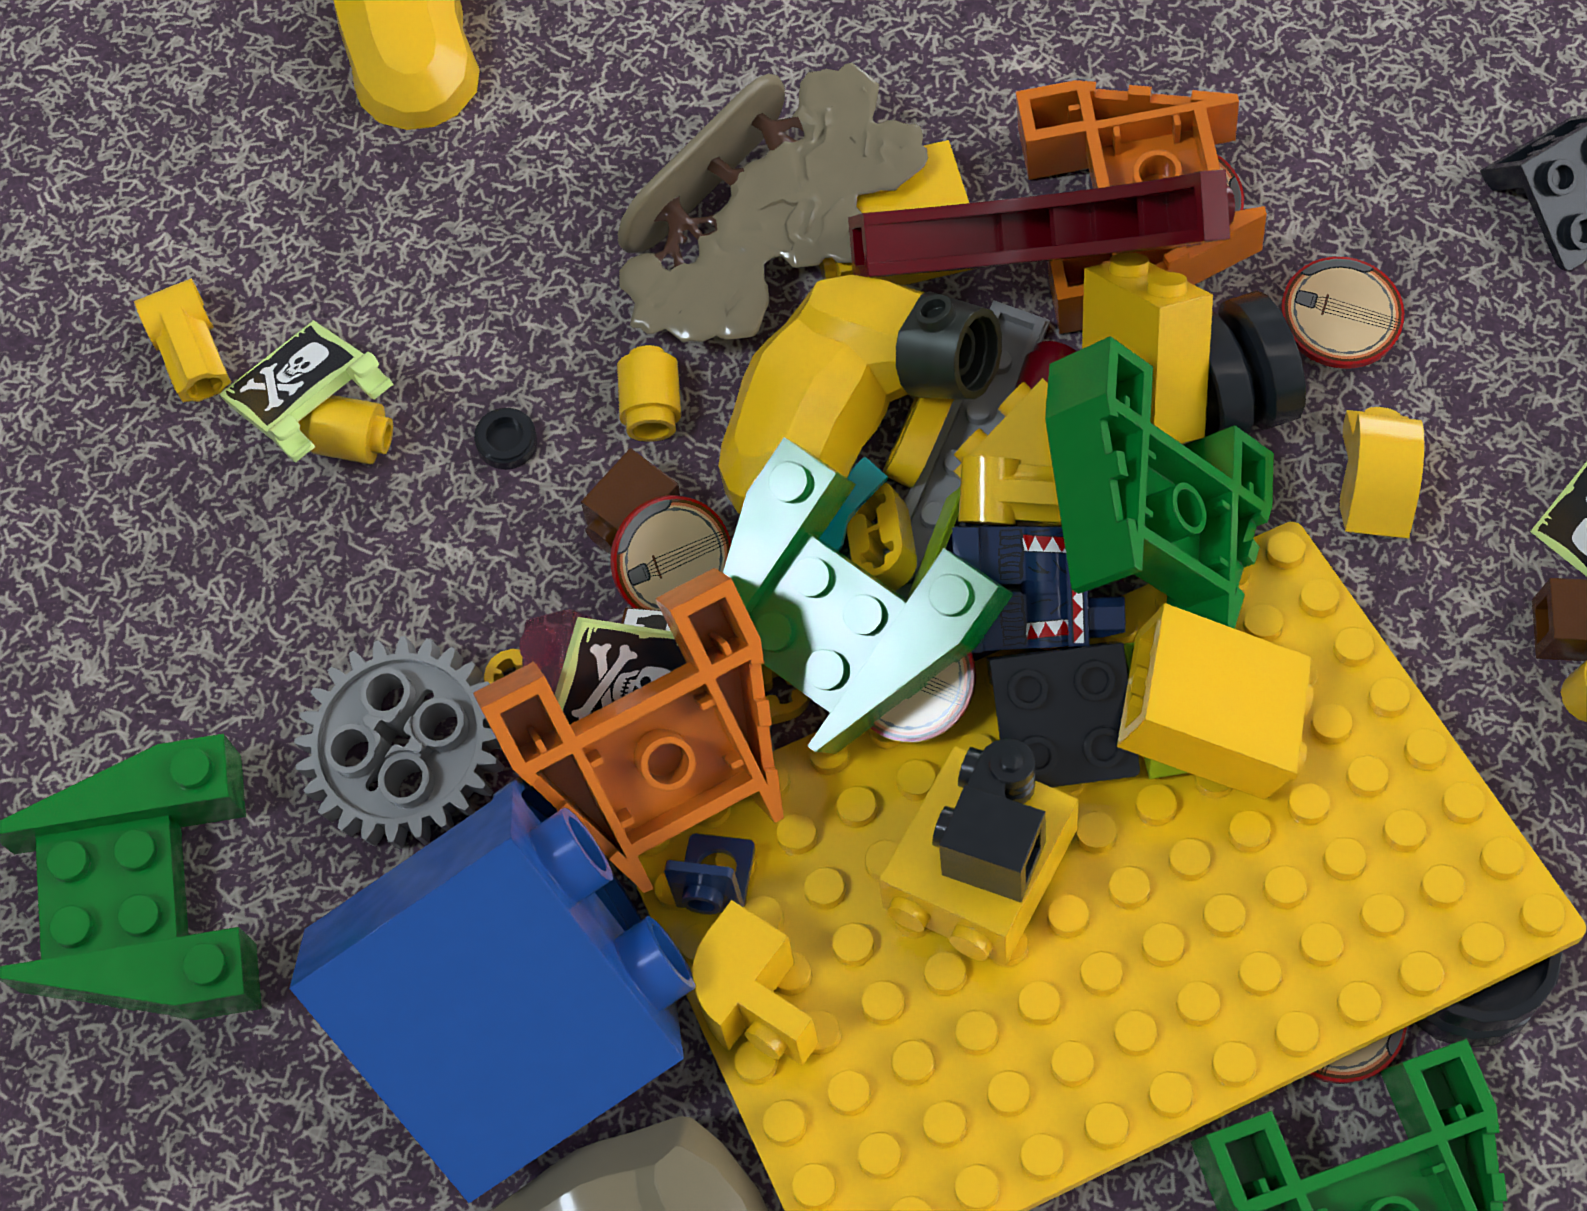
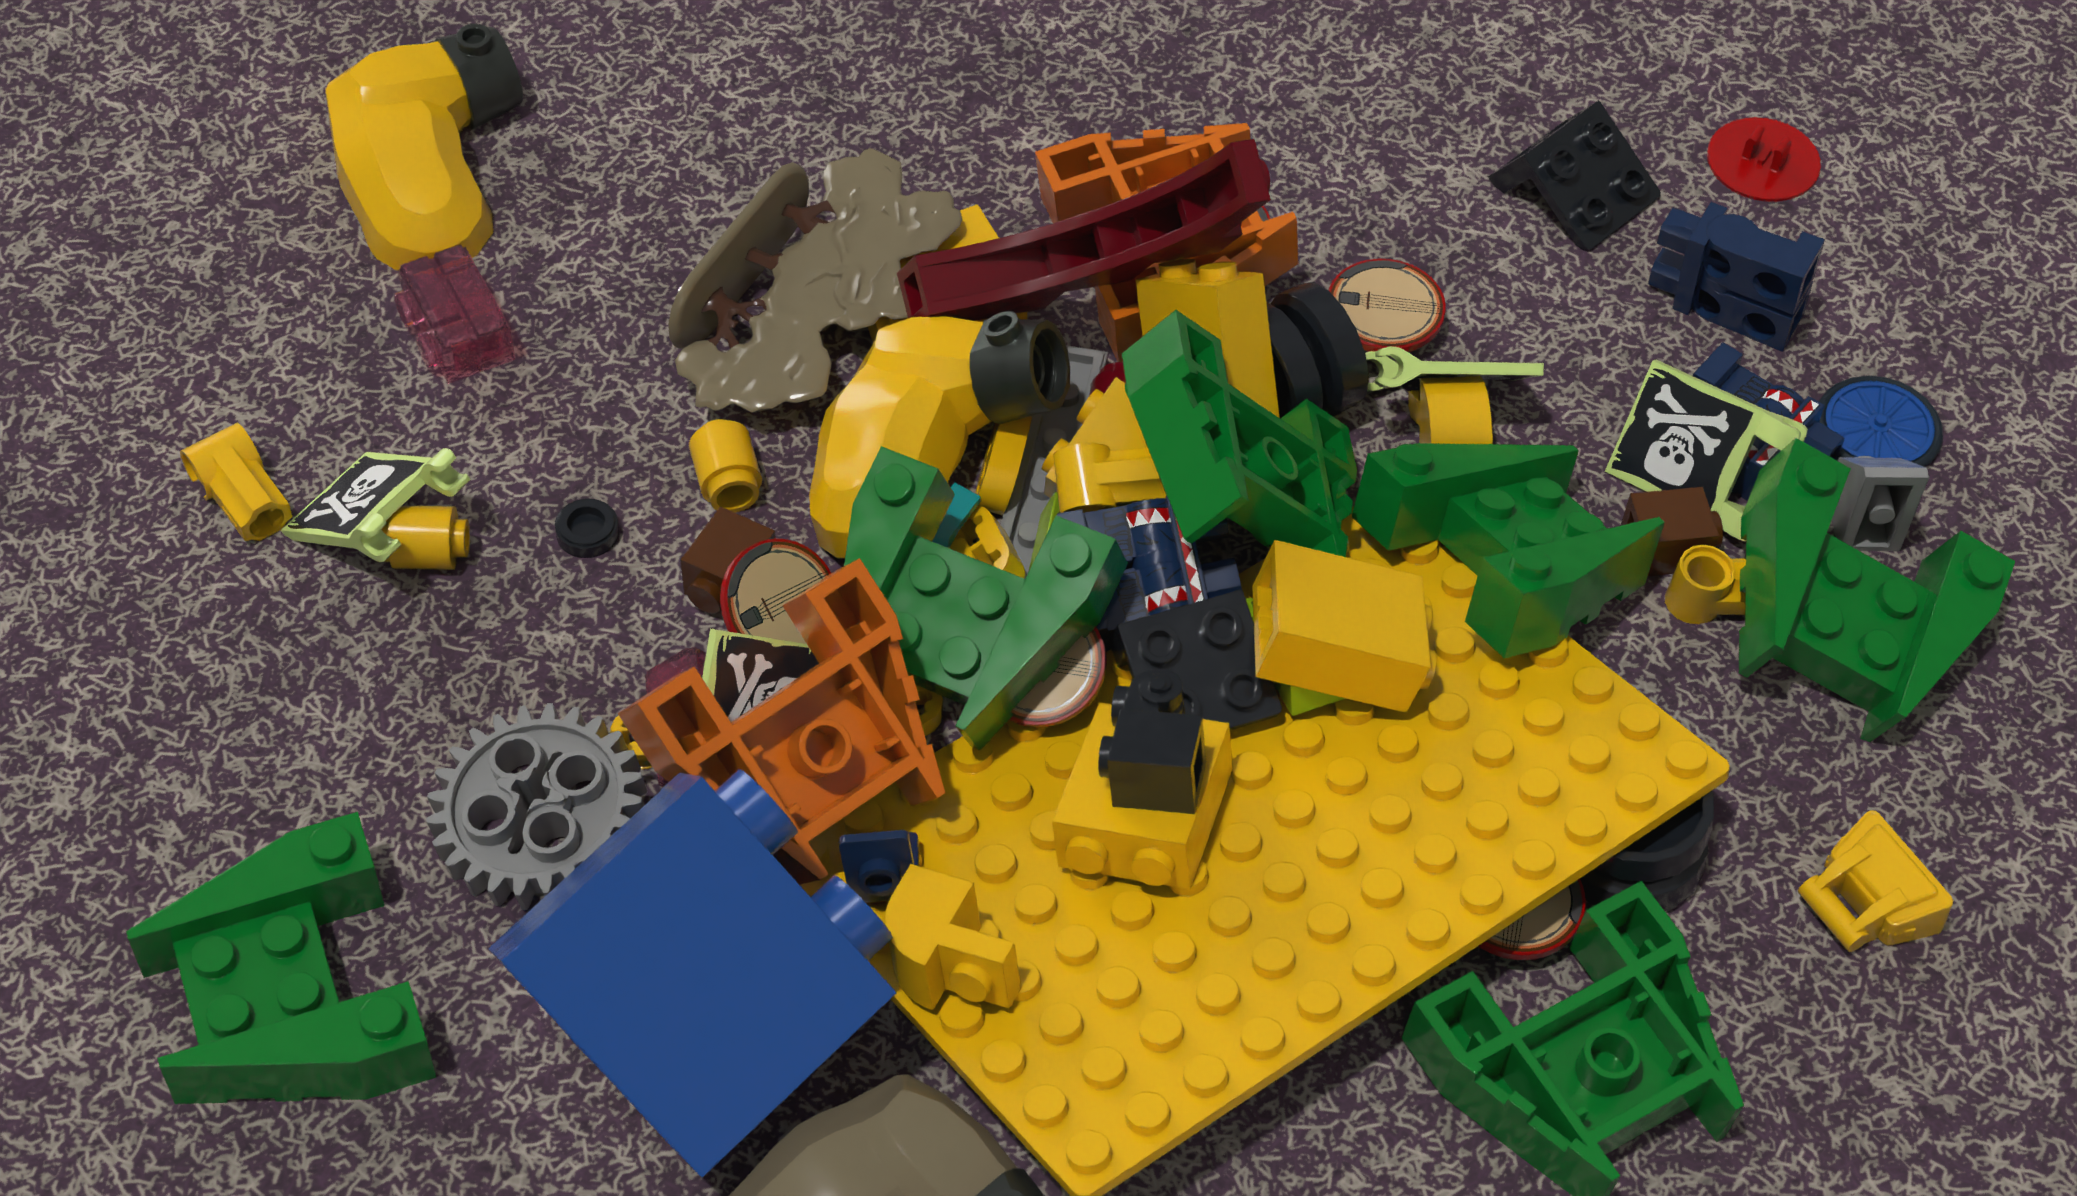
camera: 15 degrees left, 15 degrees down
none -> clear pink brick [394,244,515,384]
none -> green wedge [1352,443,1665,659]
none -> yellowish green flag [1365,346,1544,391]

